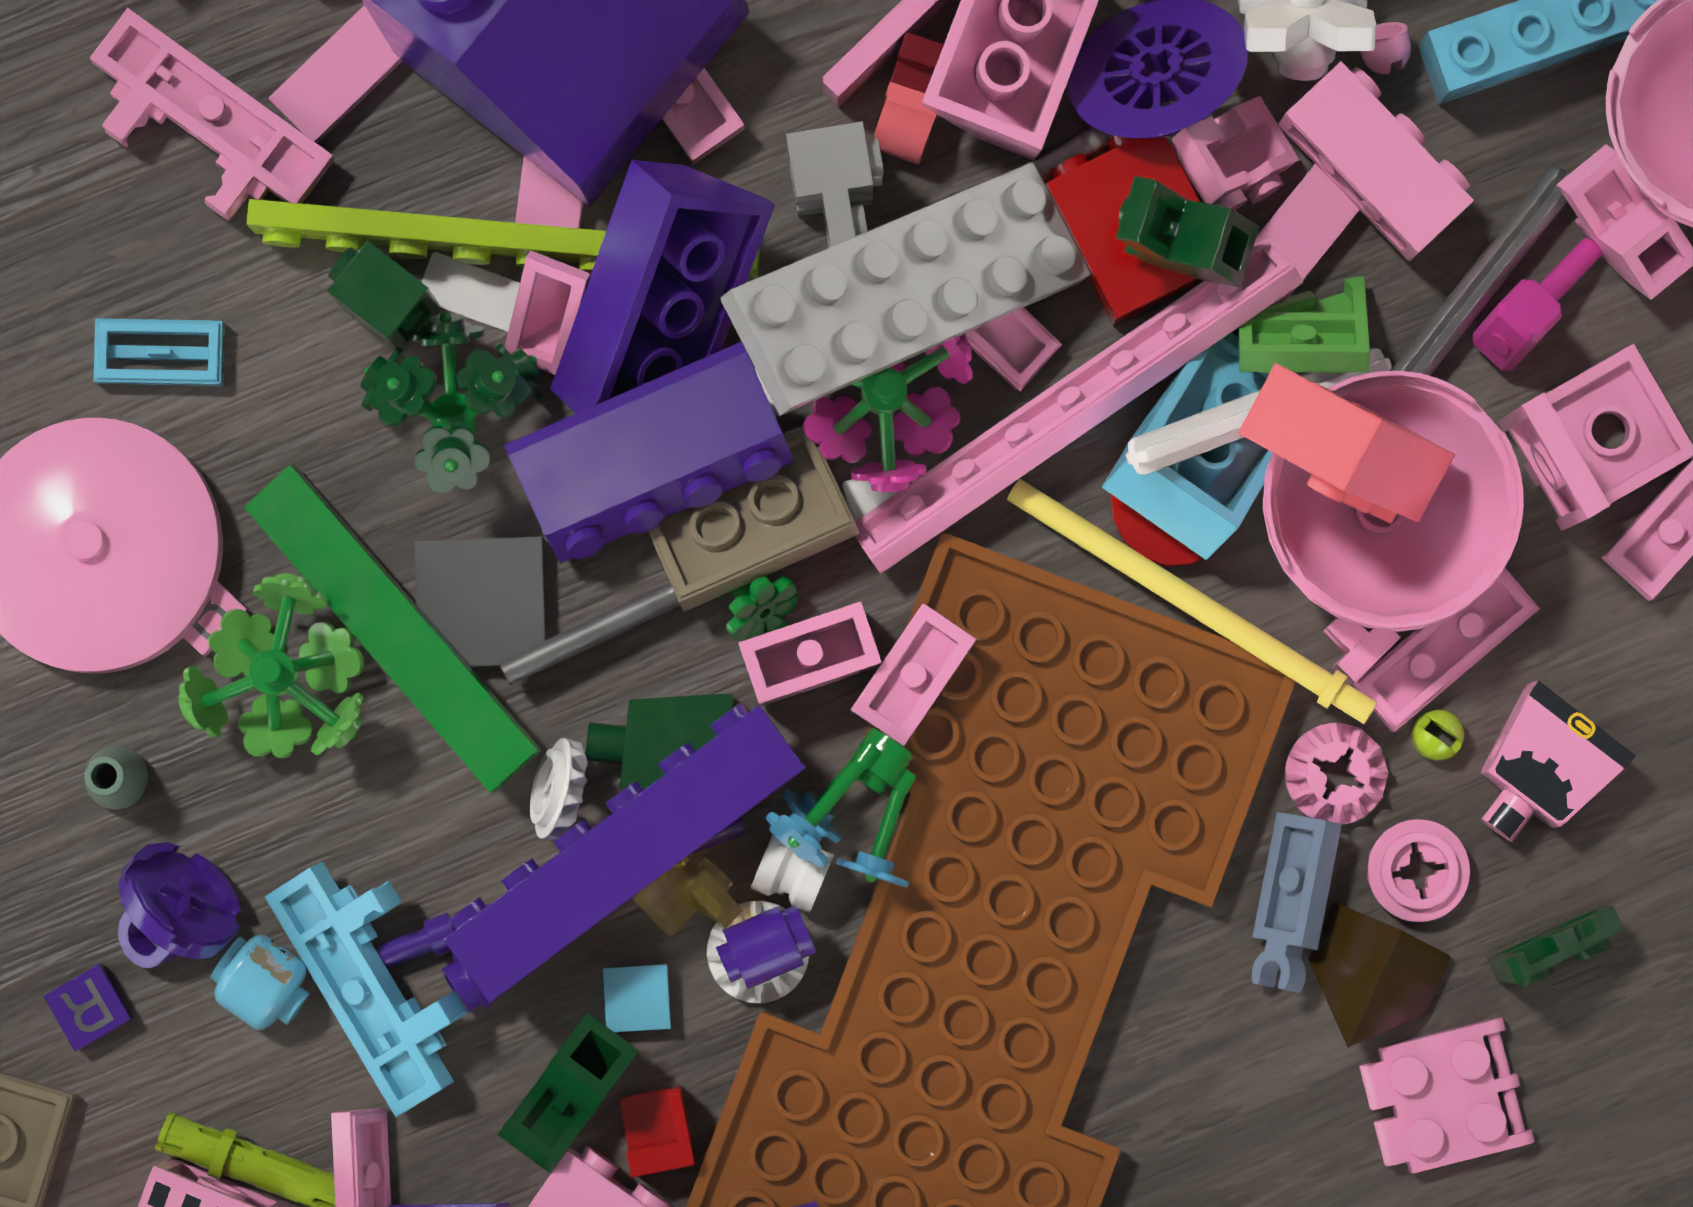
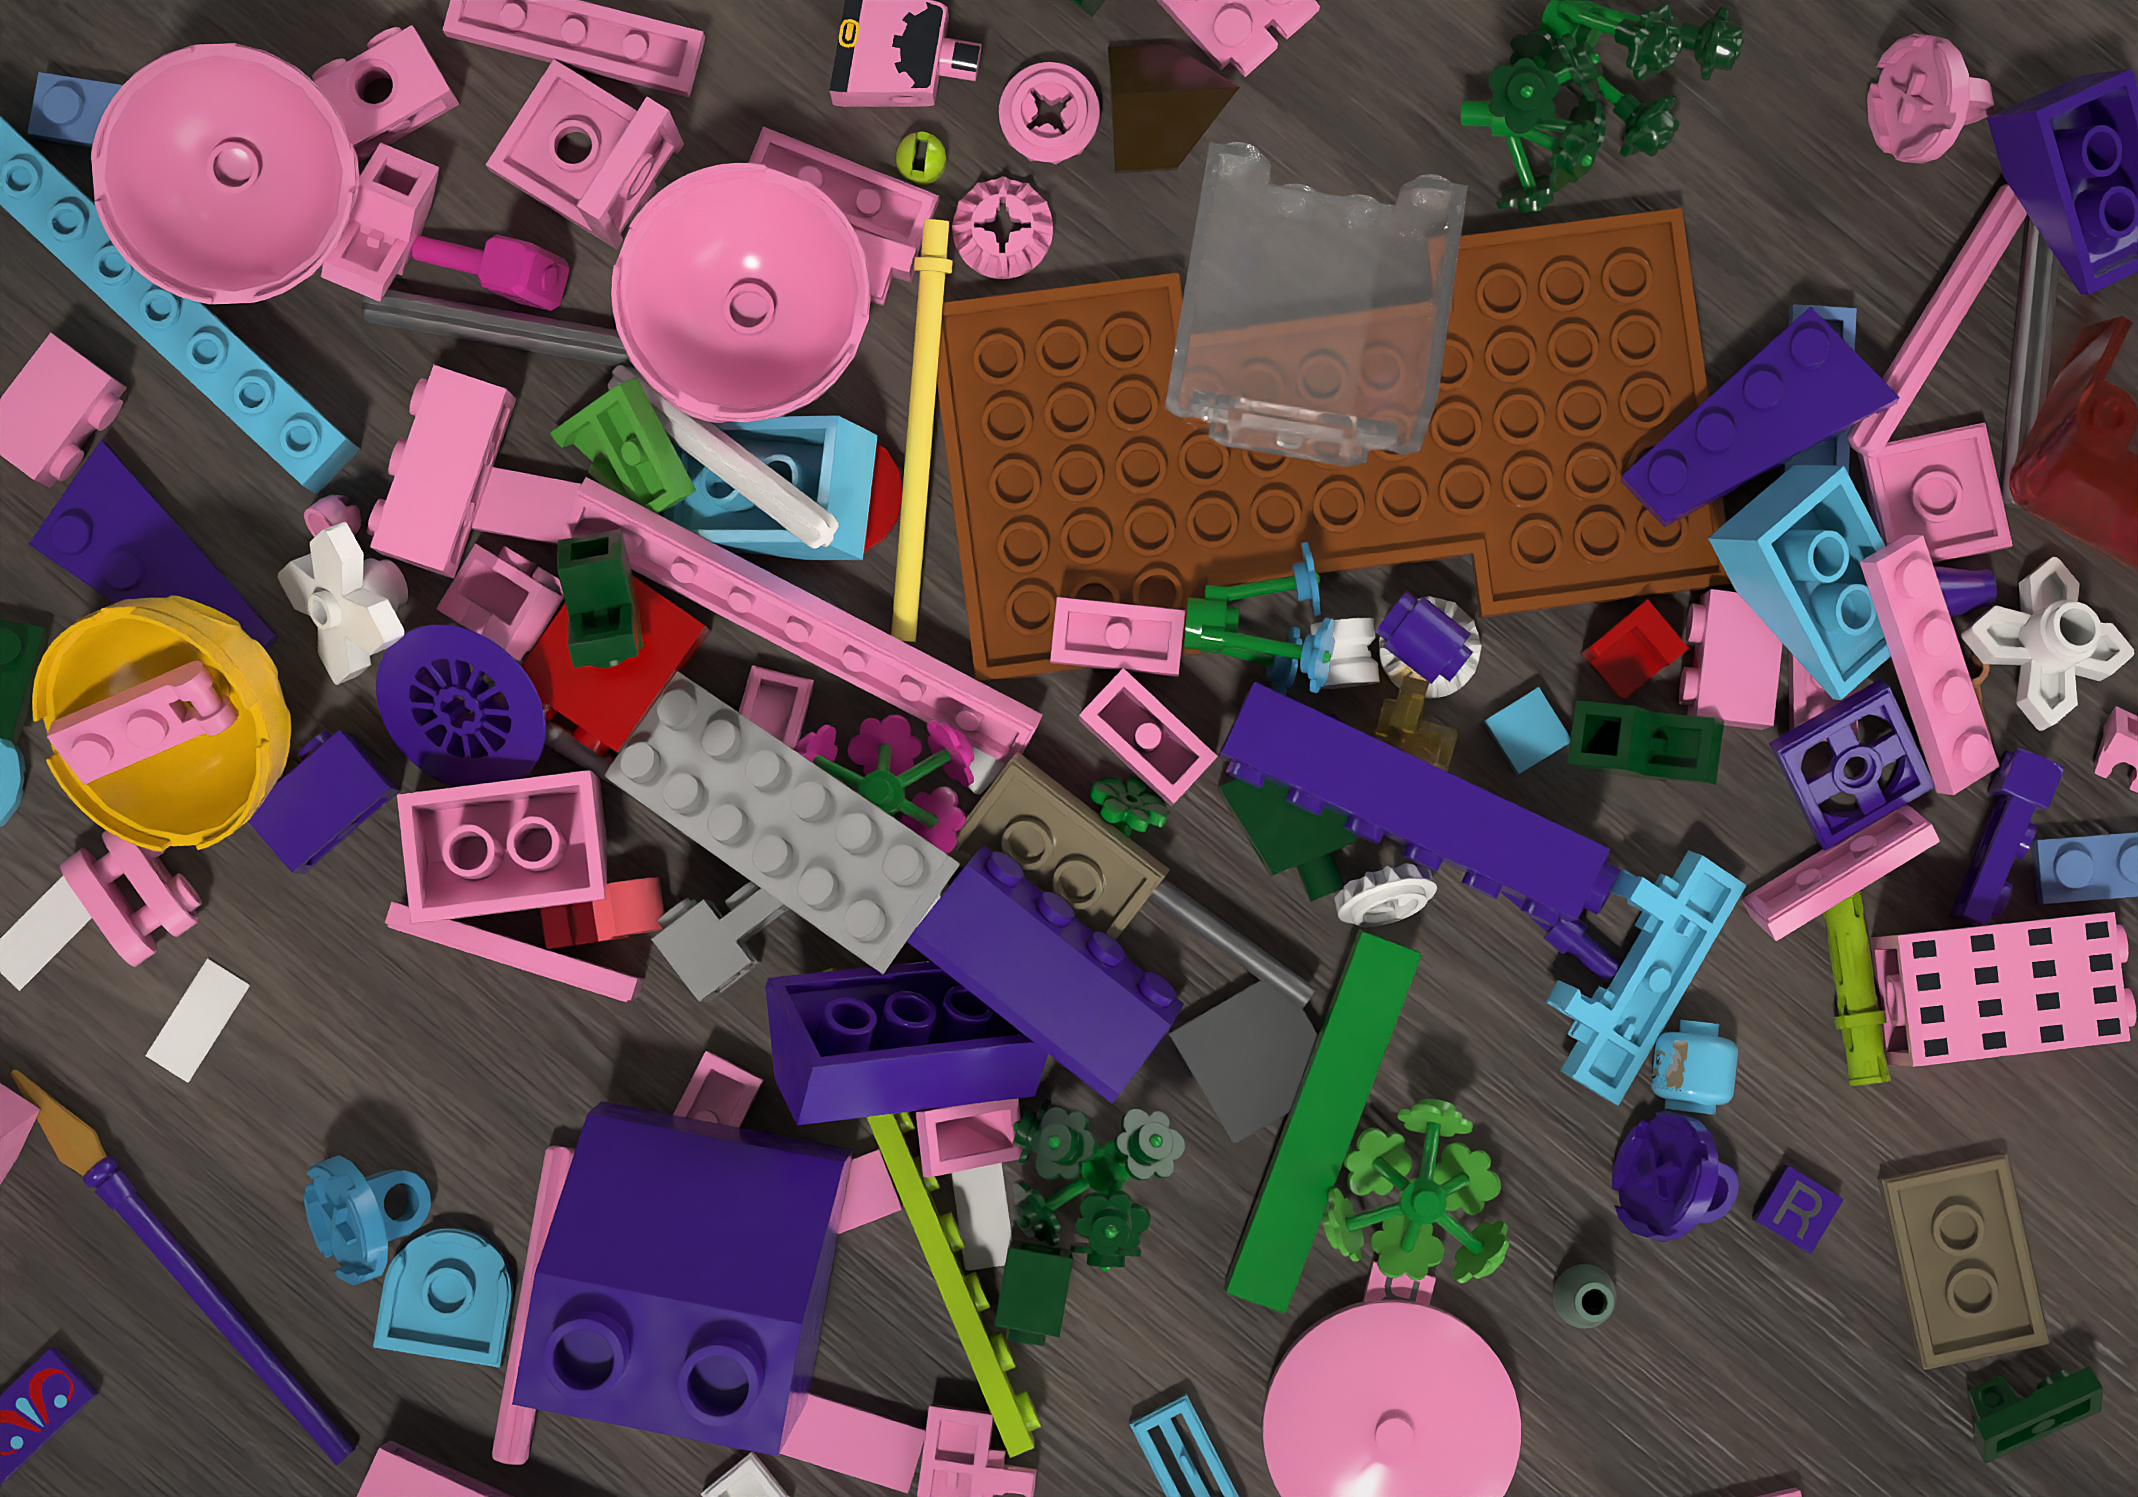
camera: 115 degrees left, 0 degrees up
coral wedge [1238,363,1455,524] -> none
sand blue plate [1252,812,1342,993] -> none
none -> clear windscreen [1165,142,1468,467]

